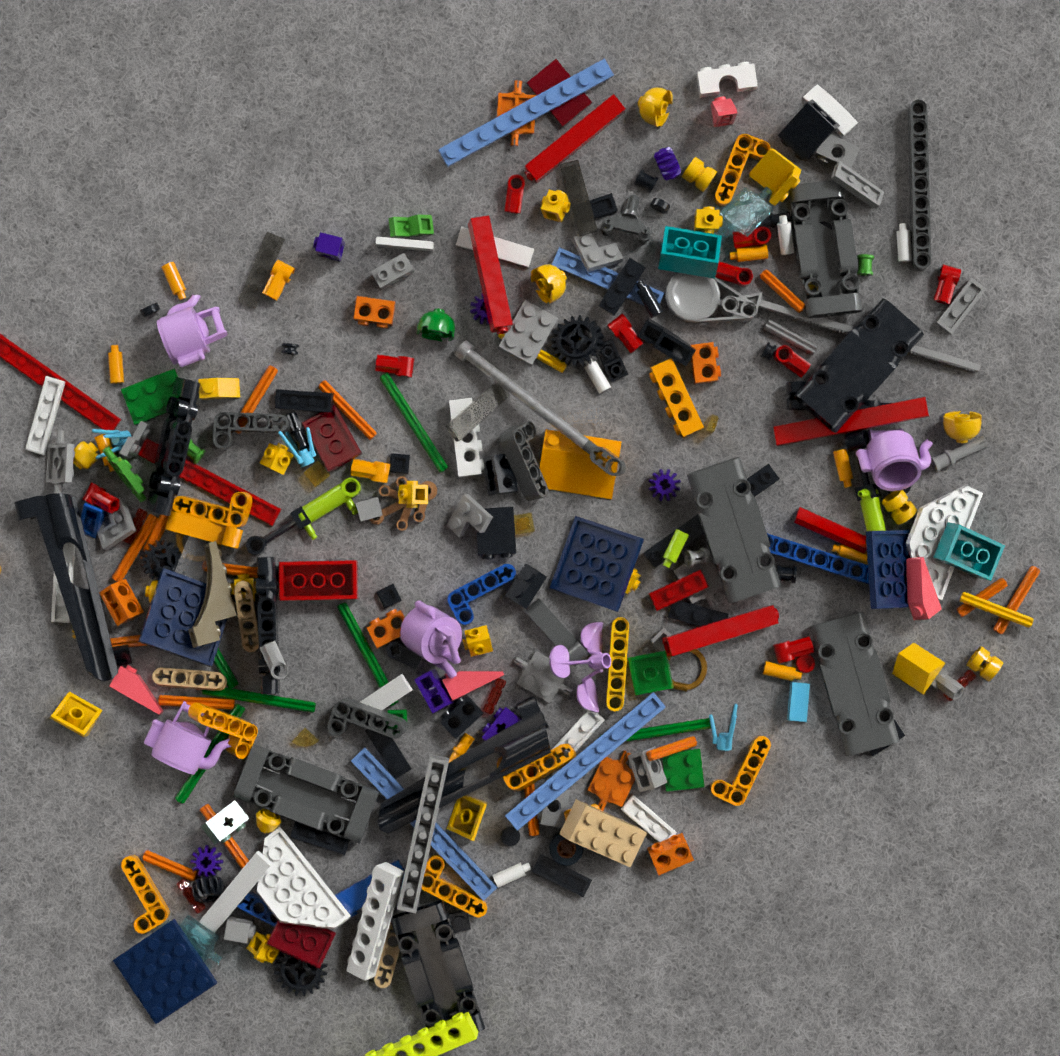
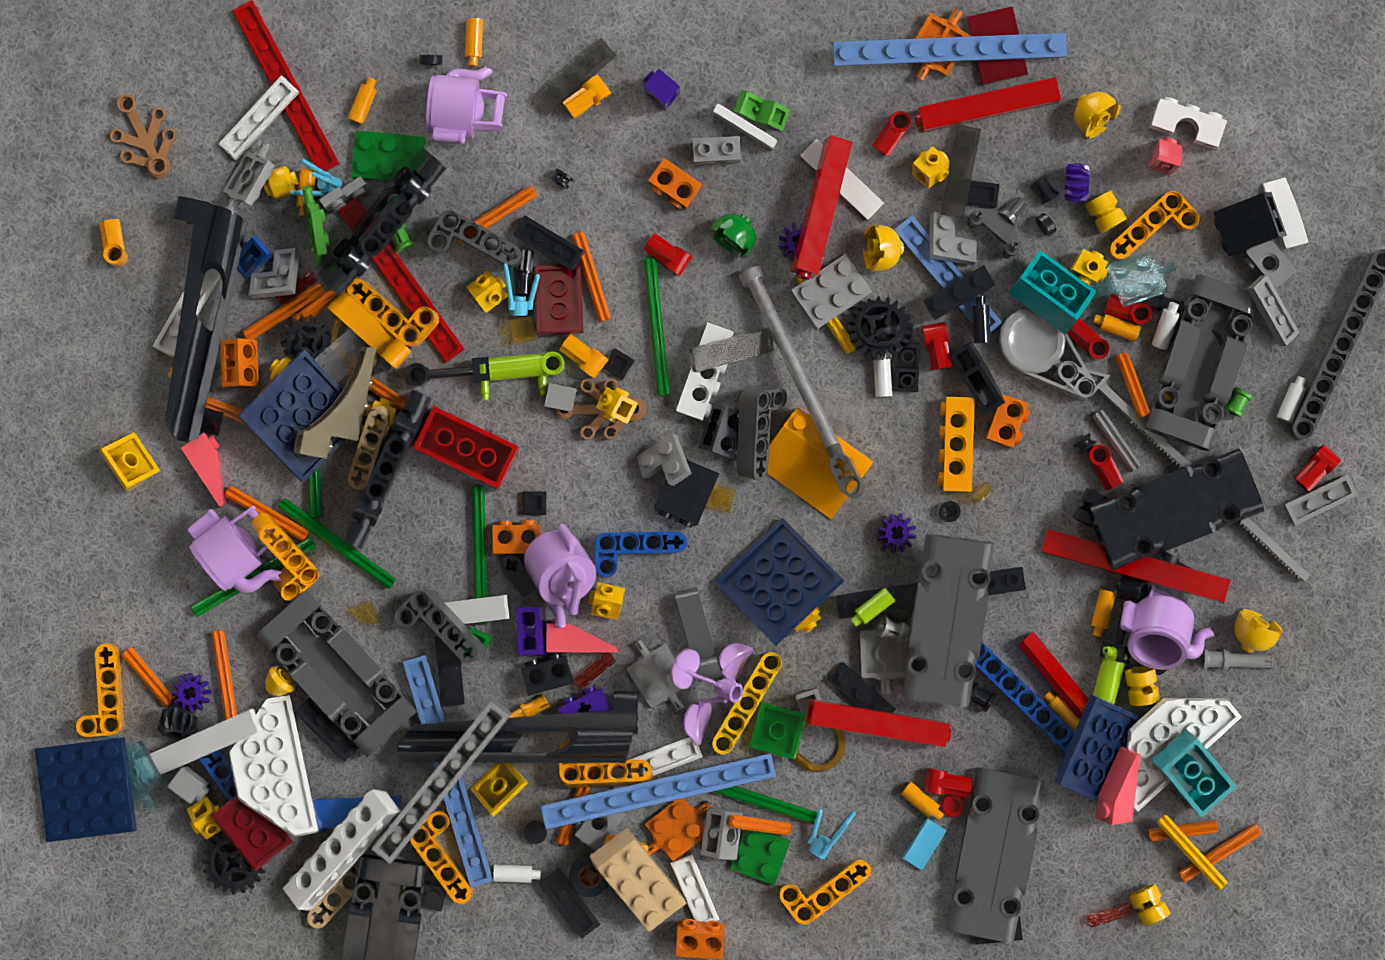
camera: 25 degrees right, 0 degrees up
red piece [82,482,120,514] -> none
tan beam [152,668,227,691] -> none
clear red axle [177,878,205,914] -> none
yellow slope [198,378,240,400] -> none
brick [201,801,249,845] -> none
light grey piece [260,641,288,680] -> none
black brick [506,564,547,609] -> none
red tile [649,569,709,611] -> none
yellow bracket [749,148,801,206] -> none
yellow slope [892,643,946,695] -> none
light grey piece [931,669,965,701] -> none
none -> black bush [939,501,961,522]

